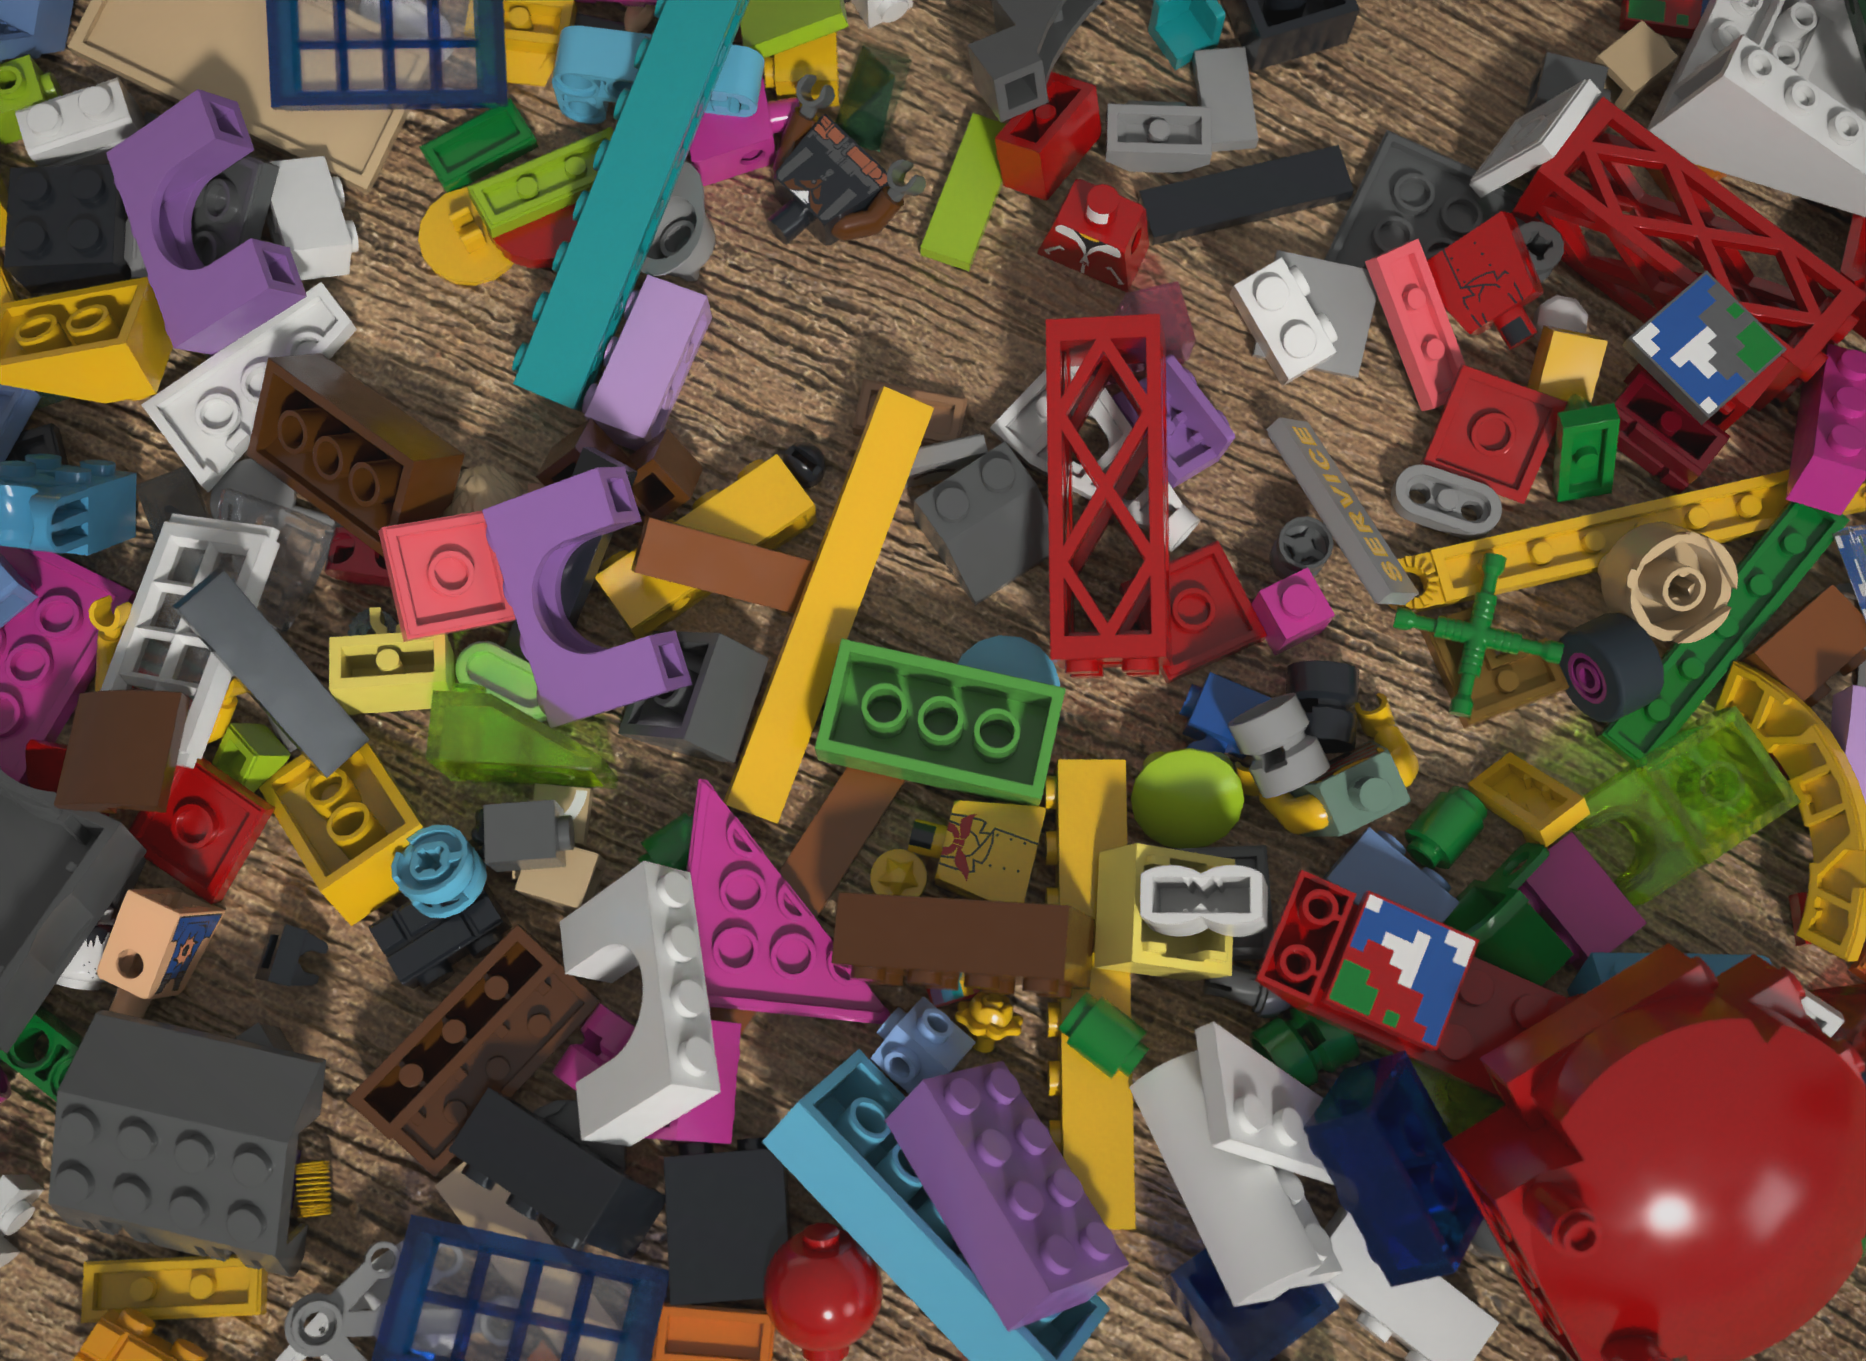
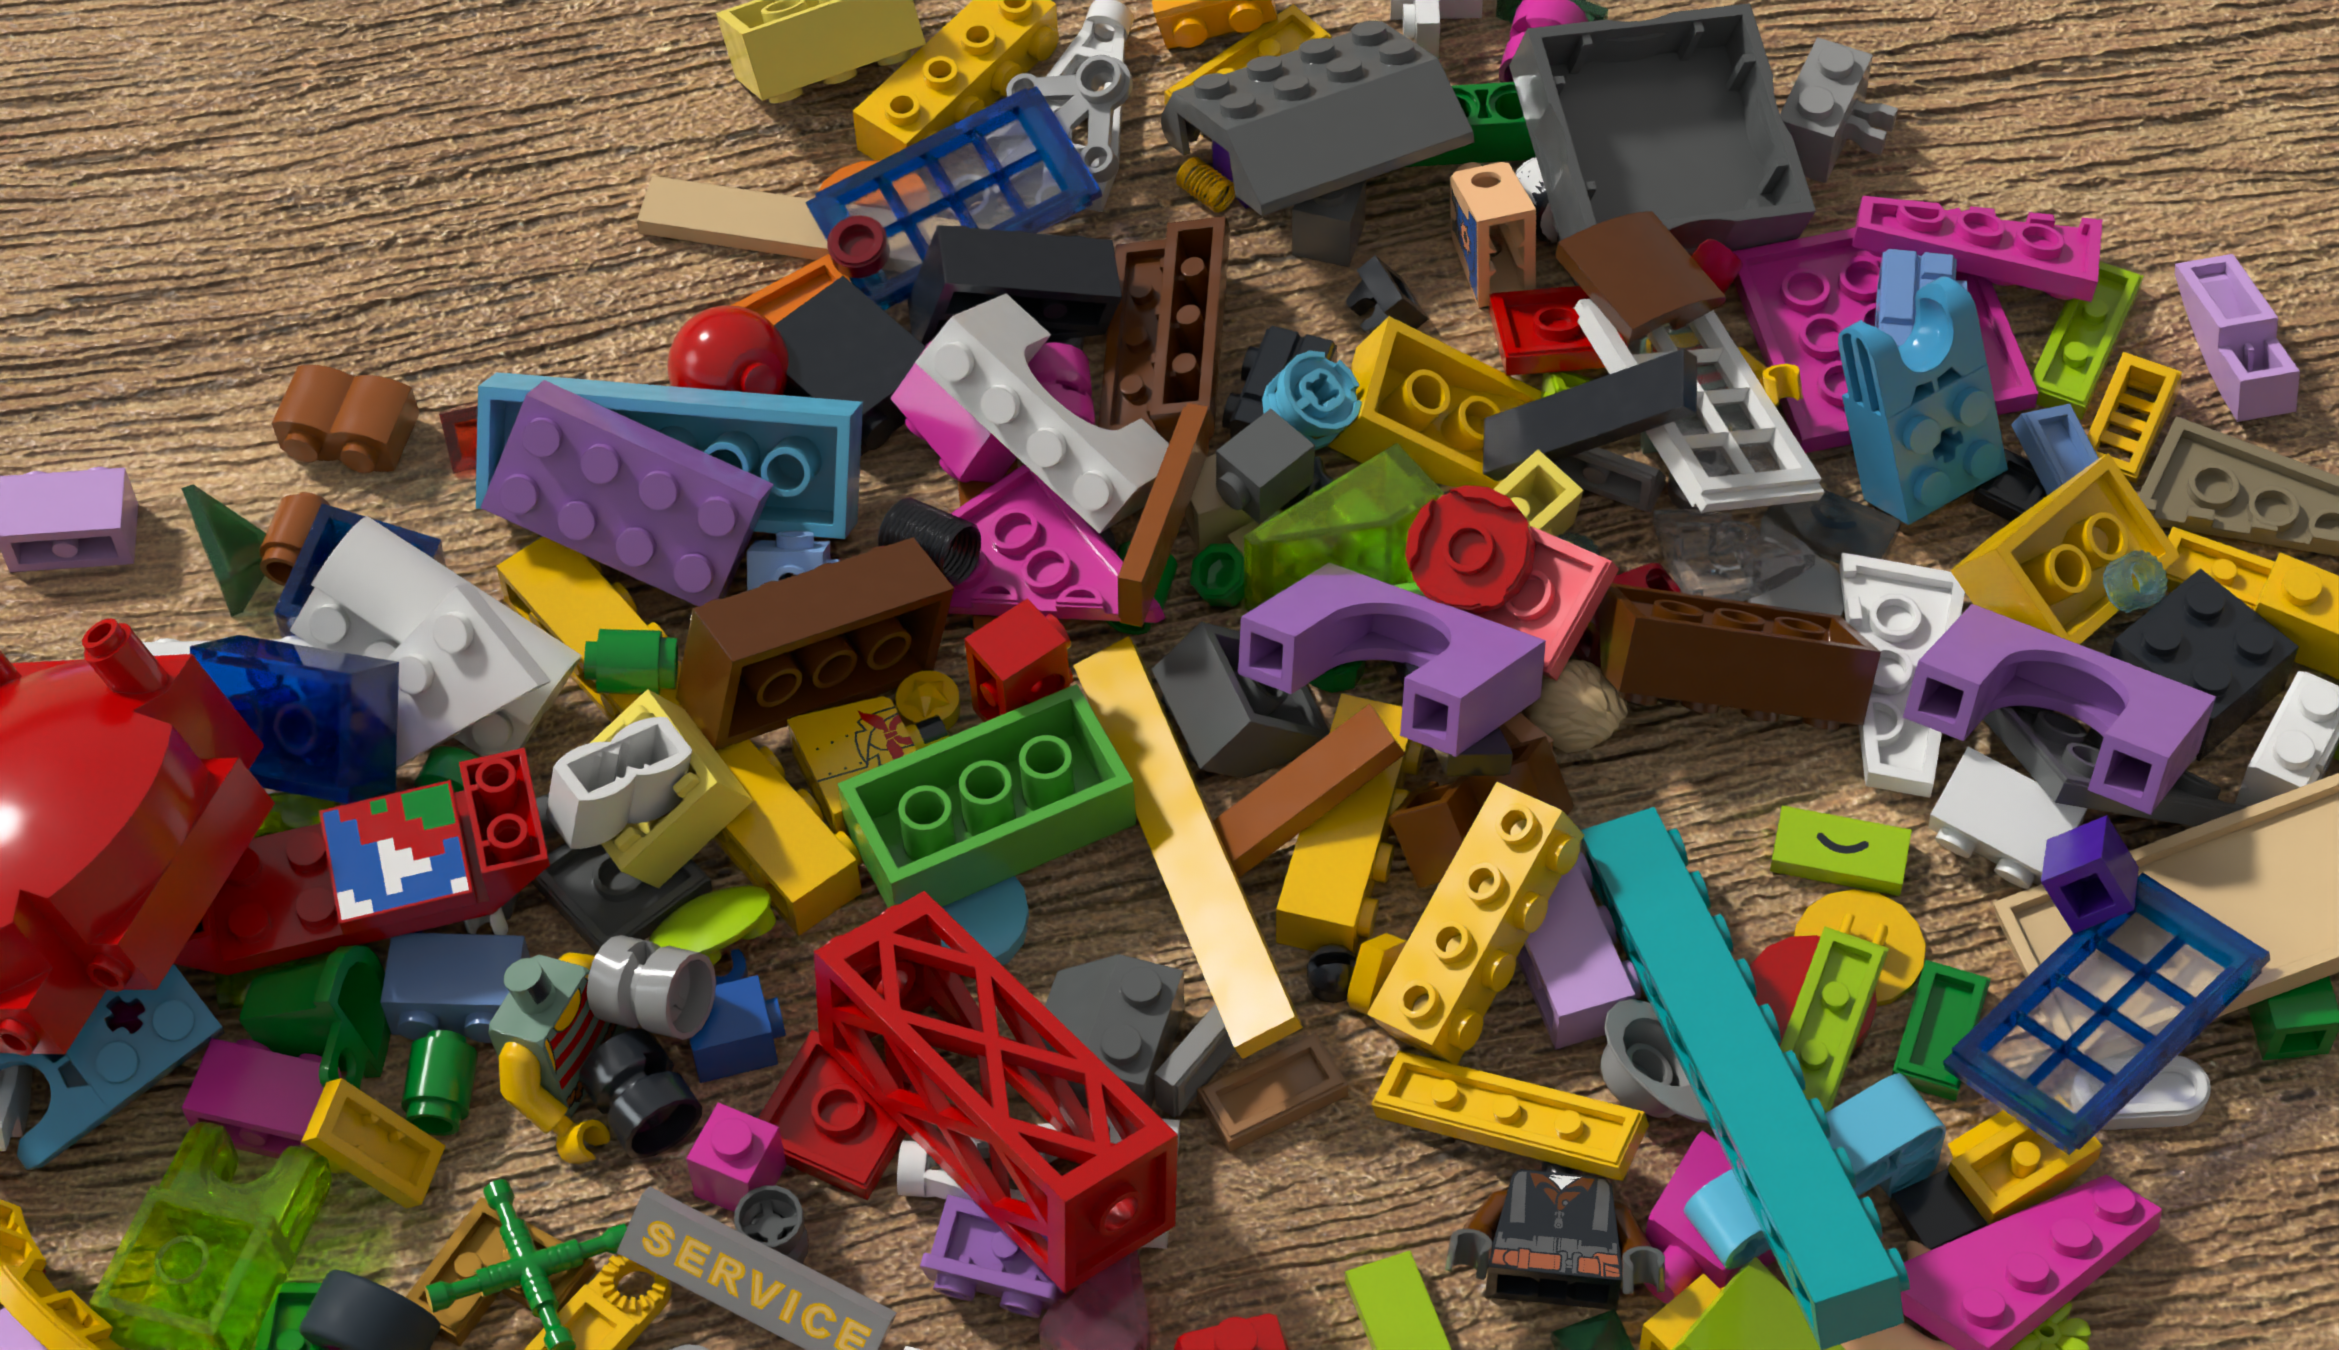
camera: 145 degrees right, 20 degrees down
none -> dark red tile [827,215,890,278]
none -> black piece [878,497,981,587]
none -> red brick [964,598,1074,722]
none -> dark orange tile [1118,403,1209,627]
none -> green tile [1190,543,1255,607]
none -> yellow tile [1347,933,1407,1015]
none -> yellow brick [1367,782,1584,1065]
none -> yellow tile [1371,1050,1649,1181]
none -> red tile [1405,485,1536,615]
none -> lime tile [1770,805,1912,896]
none -> dark purple brick [2041,815,2139,934]
none -> clear light blue axle [2103,550,2168,613]

